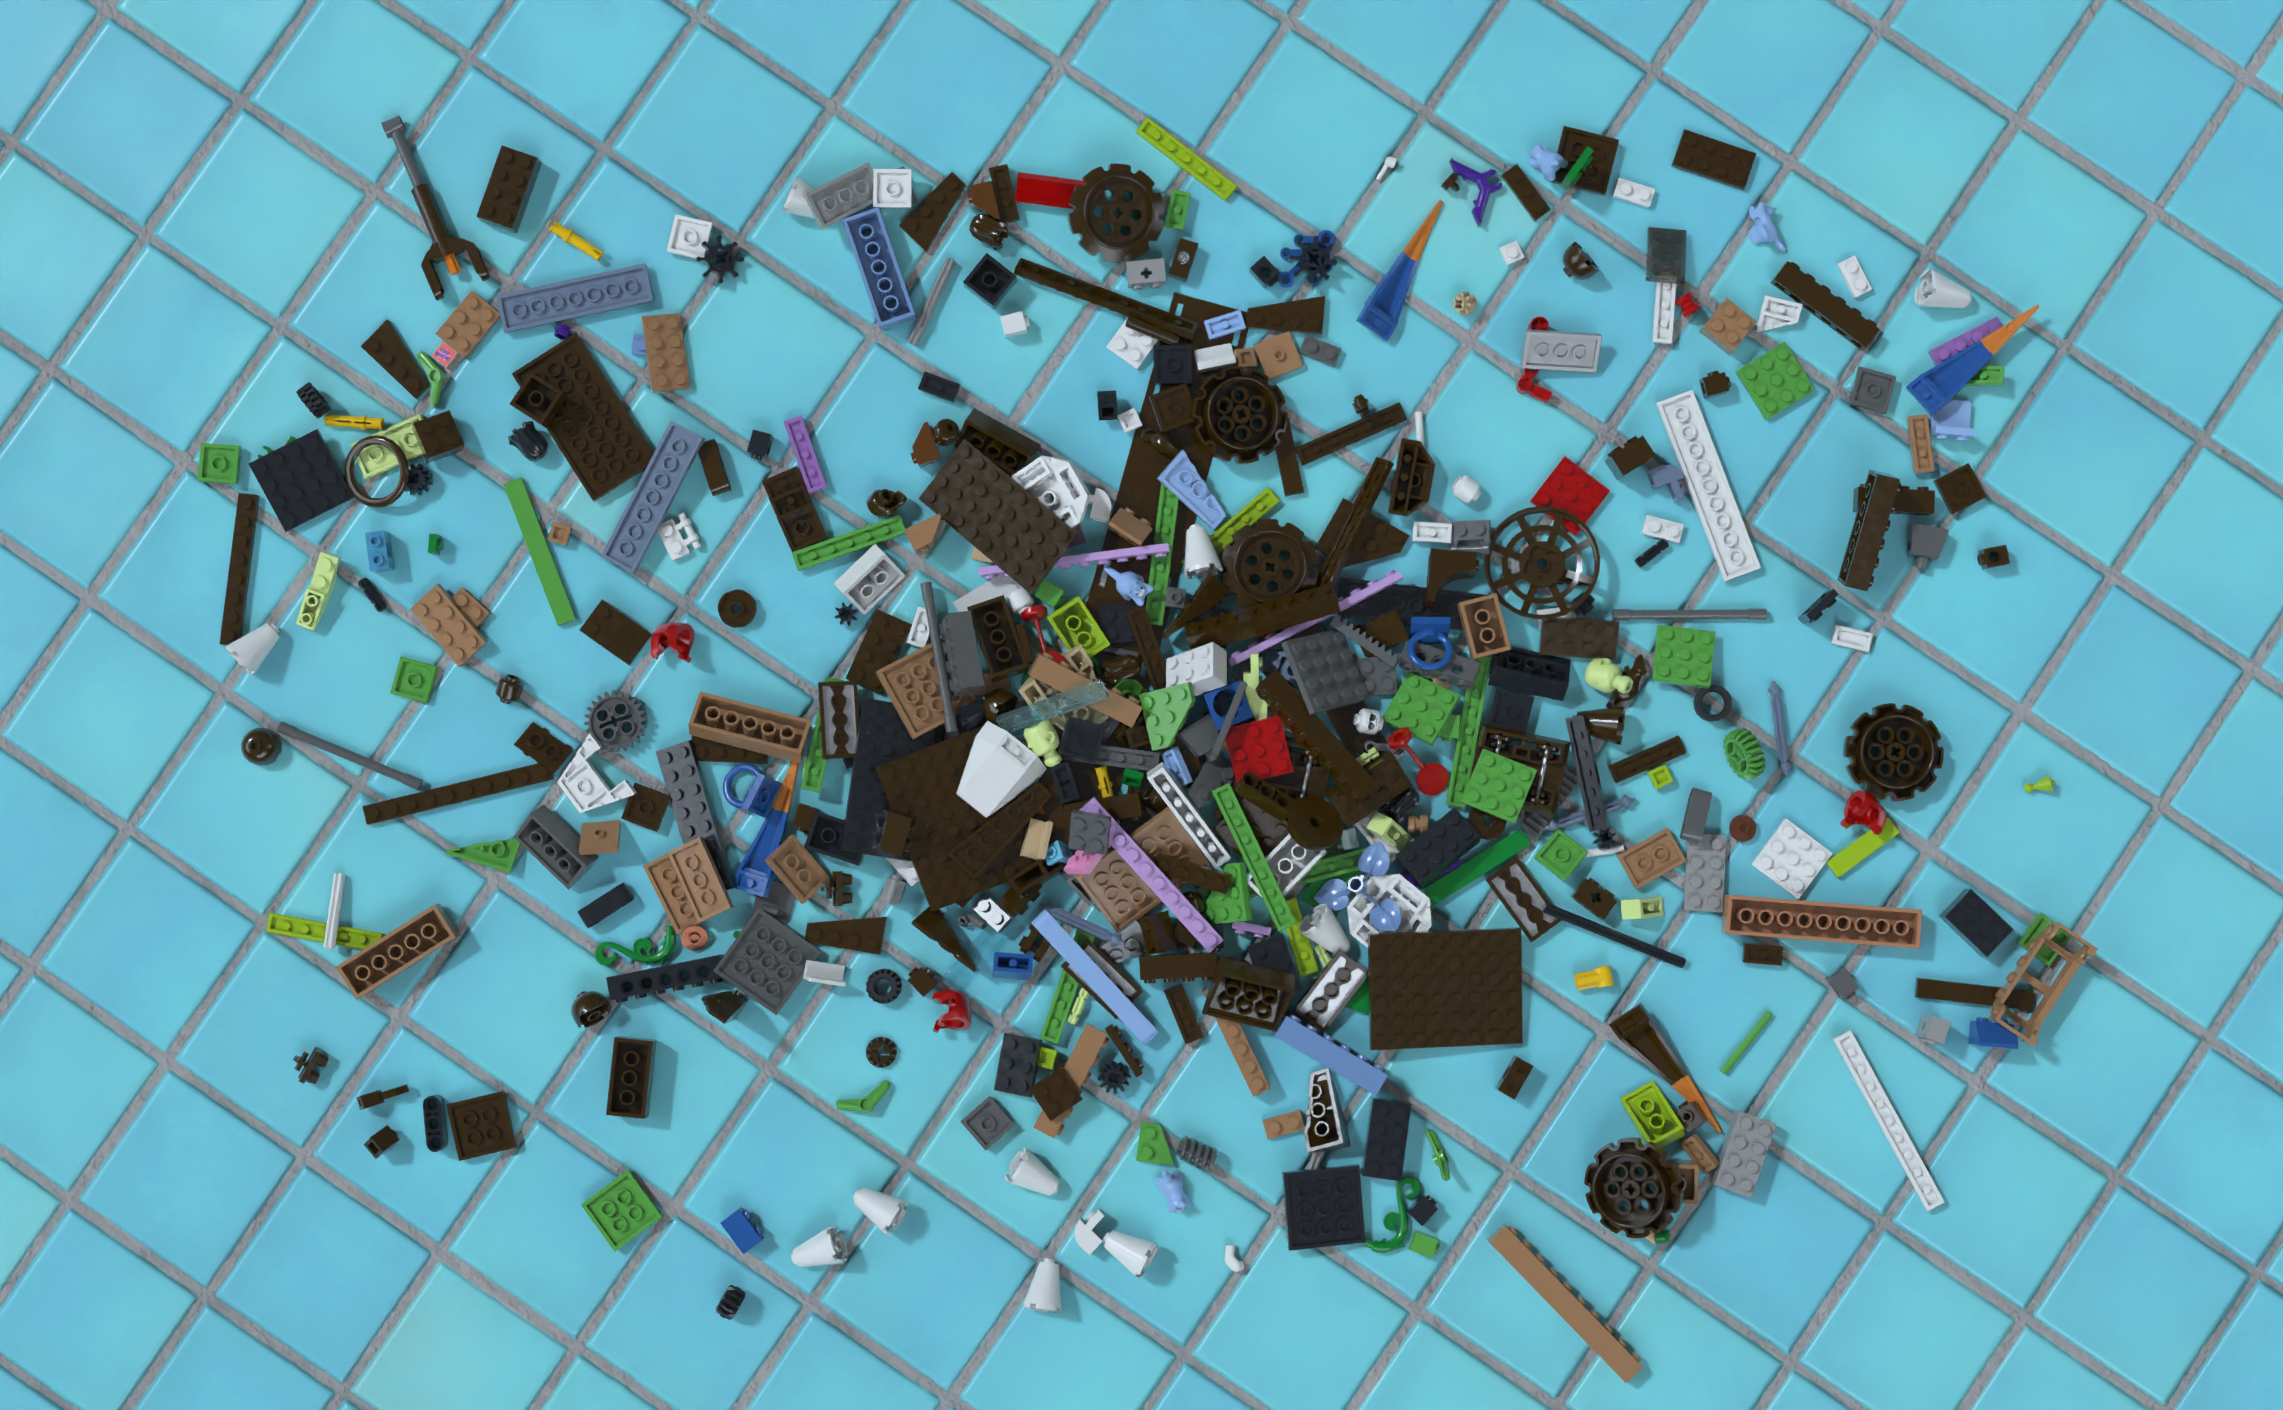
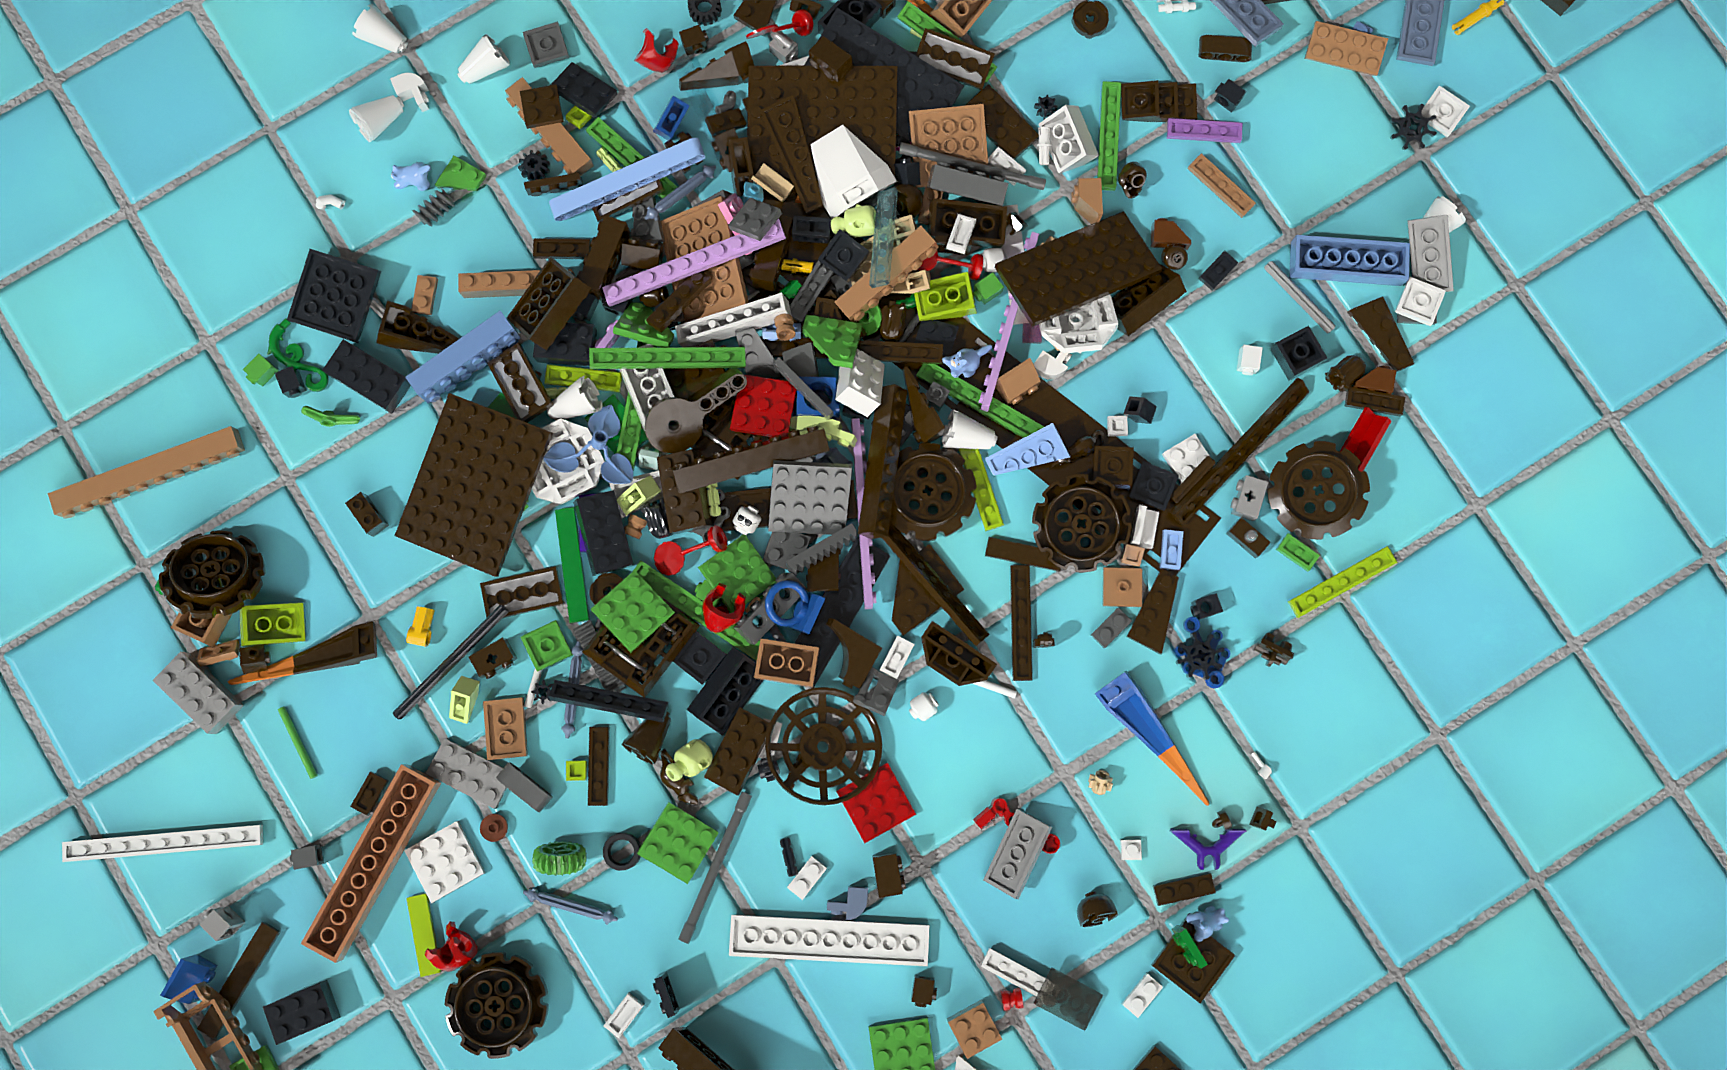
camera: 110 degrees right, 5 degrees down
none -> red piece [702,583,746,633]
none -> red piece [746,9,814,39]
none -> medium nougat wheel [774,314,795,341]
none -> white tile [946,214,976,254]
none -> dark brown tile [1006,212,1028,235]
none -> white axle [1037,127,1052,165]
none -> medium nougat plate [1187,153,1256,218]
none -> dark brown tile [1249,807,1277,831]
none -> dark brown hips [1254,633,1294,667]

